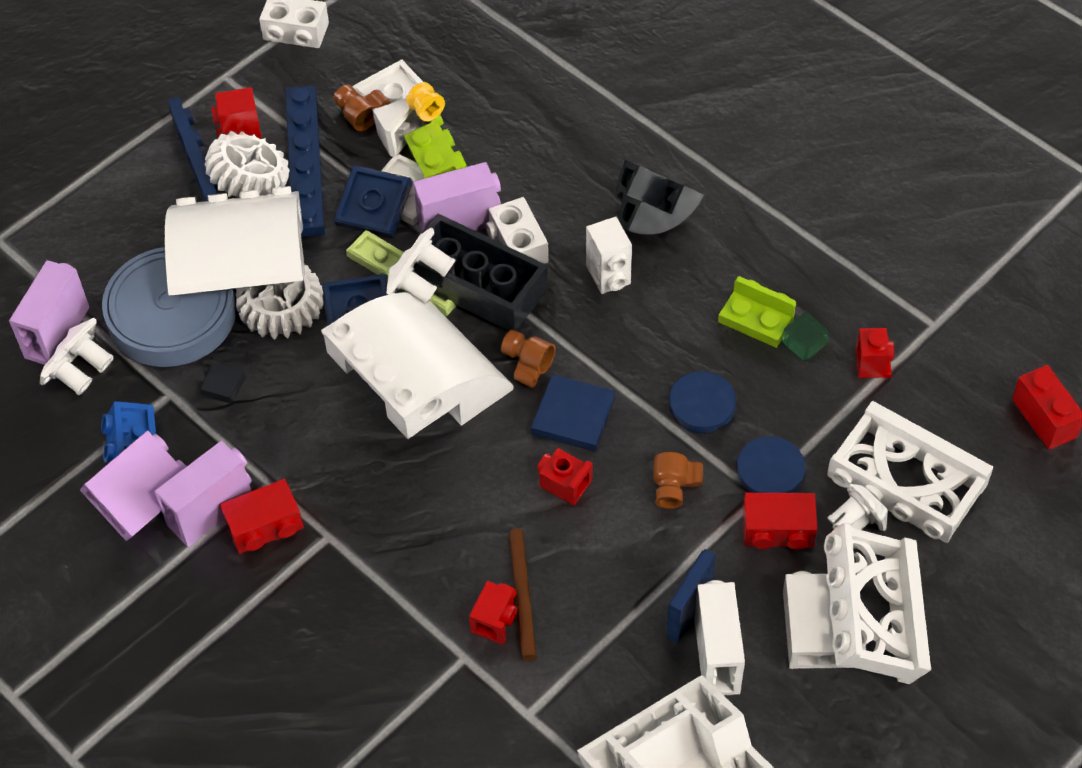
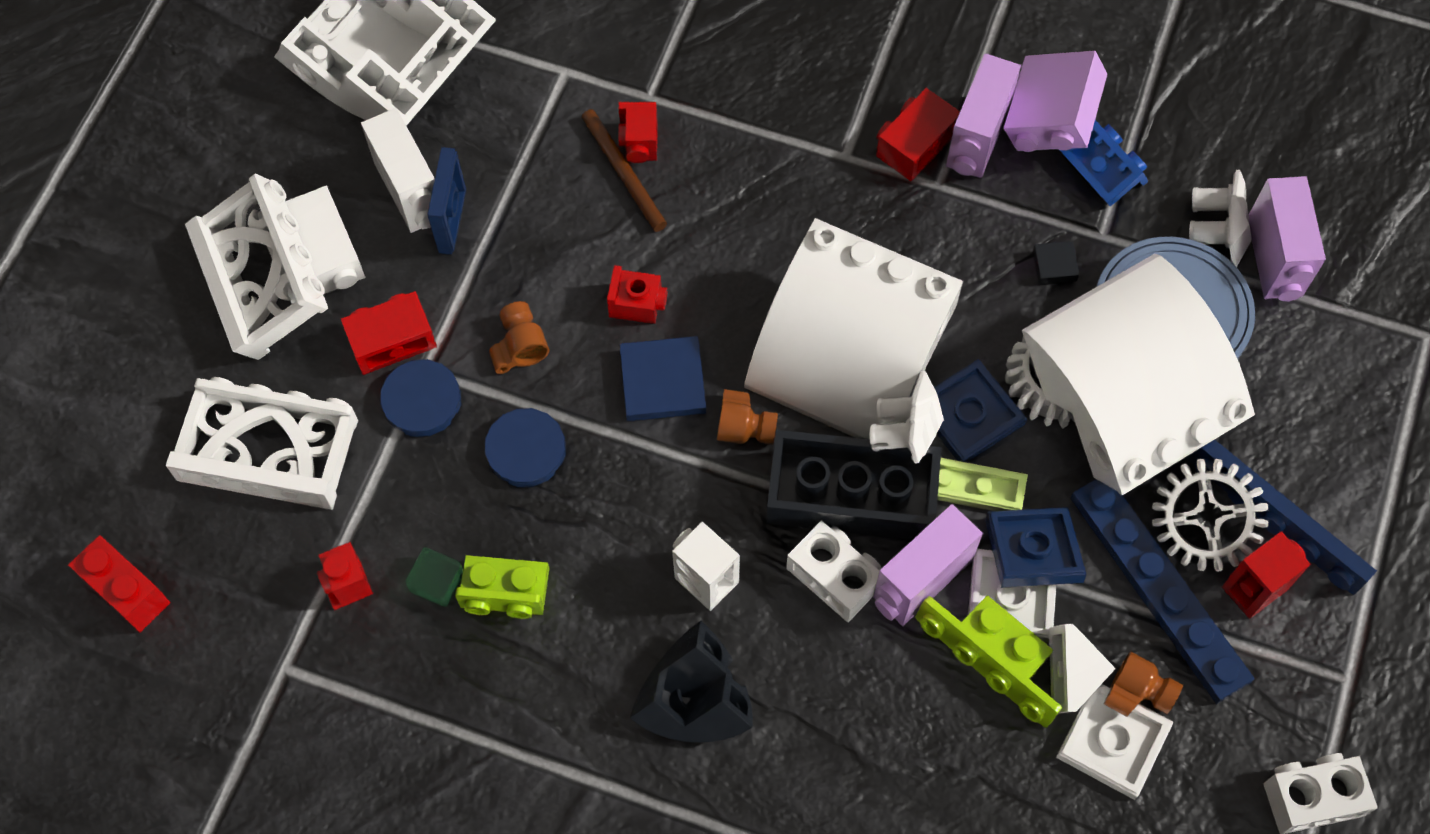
camera: 155 degrees right, 10 degrees up
yellow wheel [406,82,445,121] -> none
white connector [827,484,888,531] -> none

